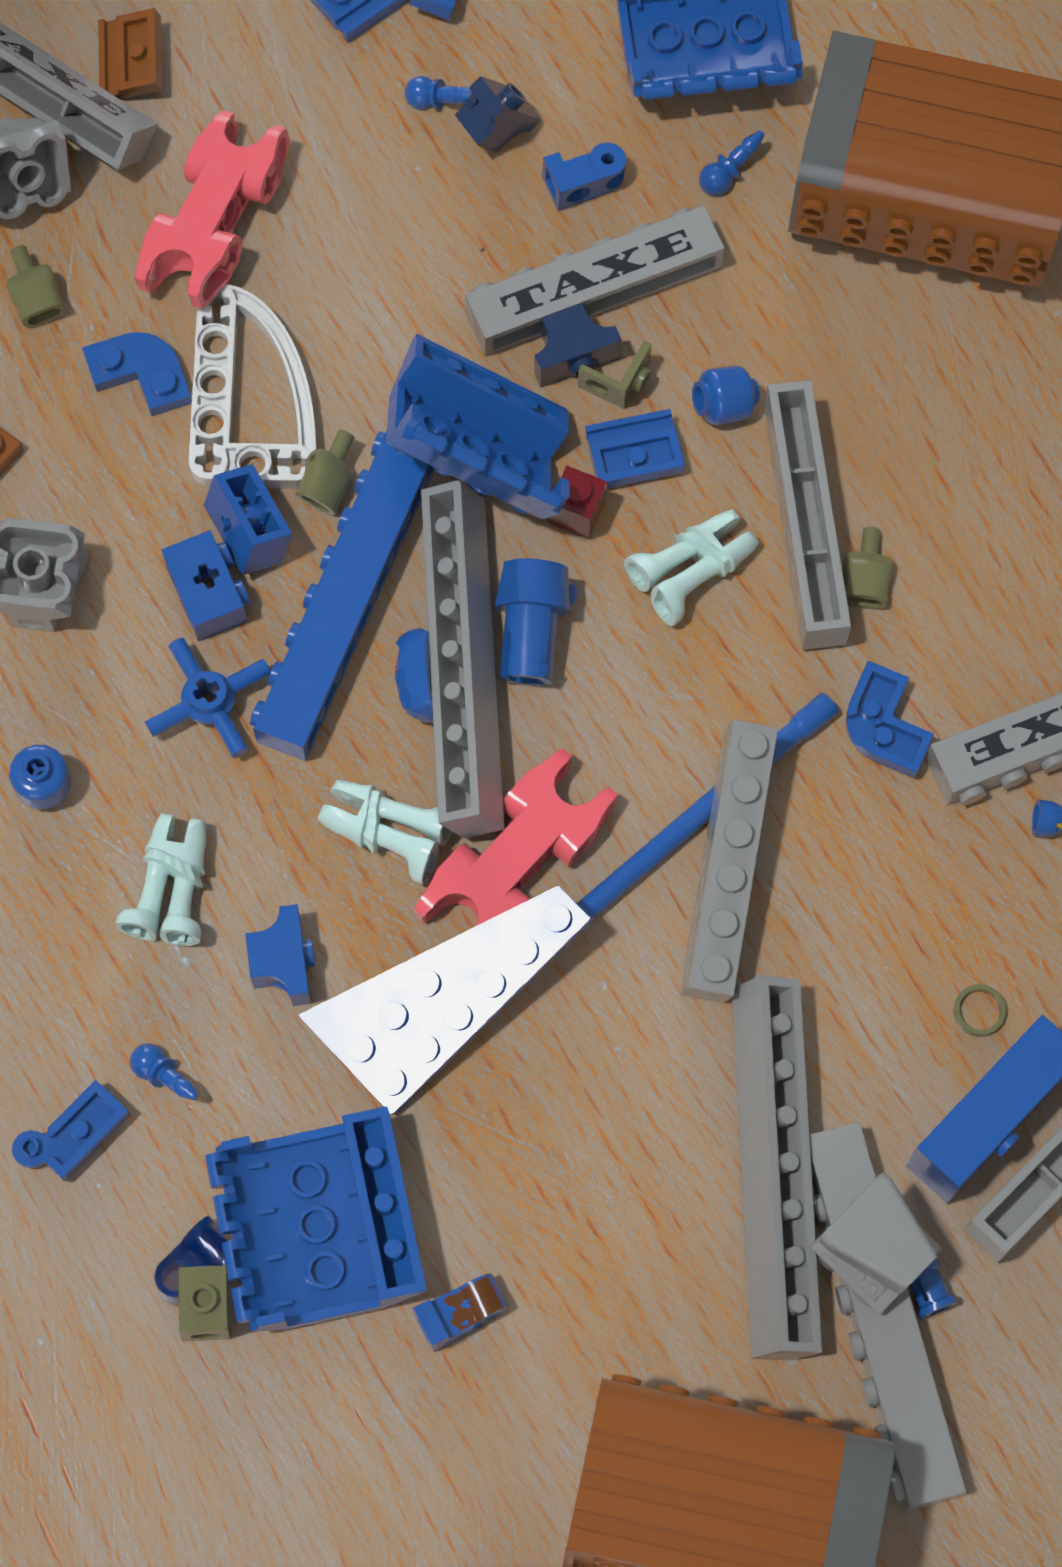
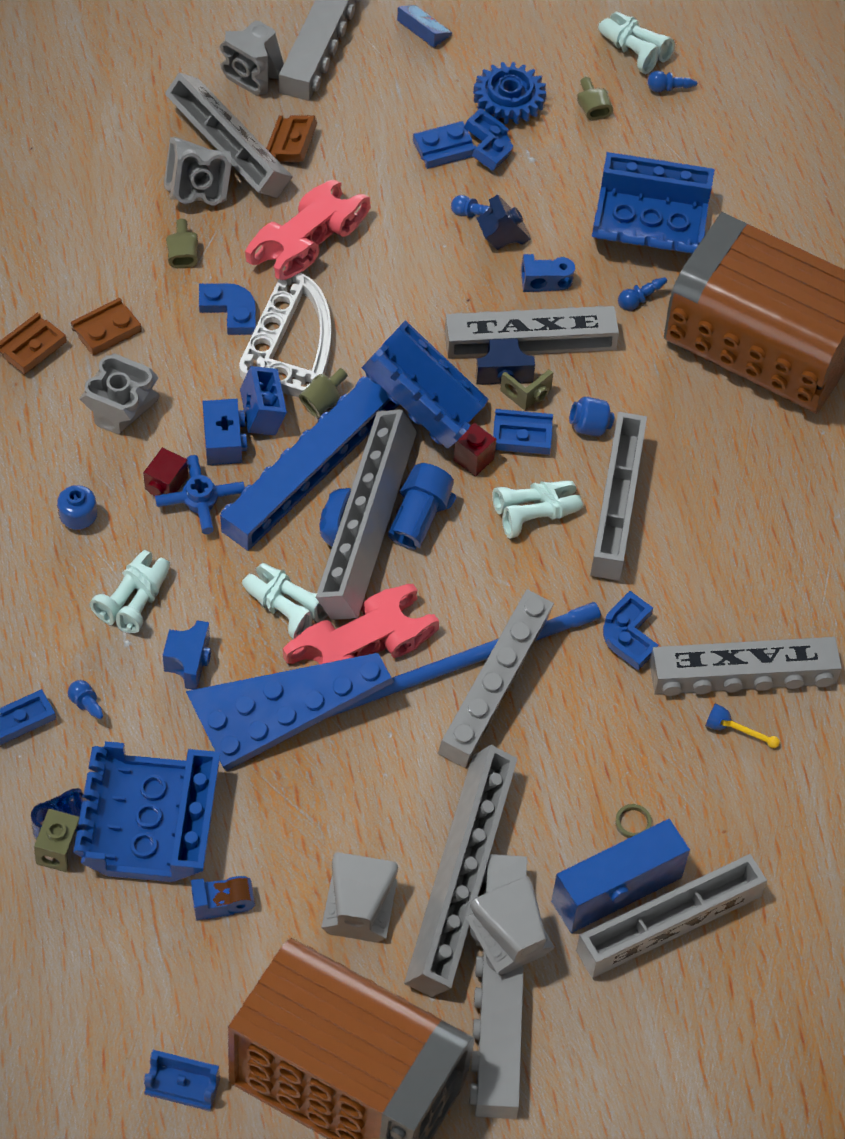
camera: 15 degrees right, 15 degrees down
olive piece [842,527,893,609] -> none
blue bush [909,1258,958,1319] -> none
none -> dark red brick [143,447,189,496]
none -> light grey piece [321,853,398,942]

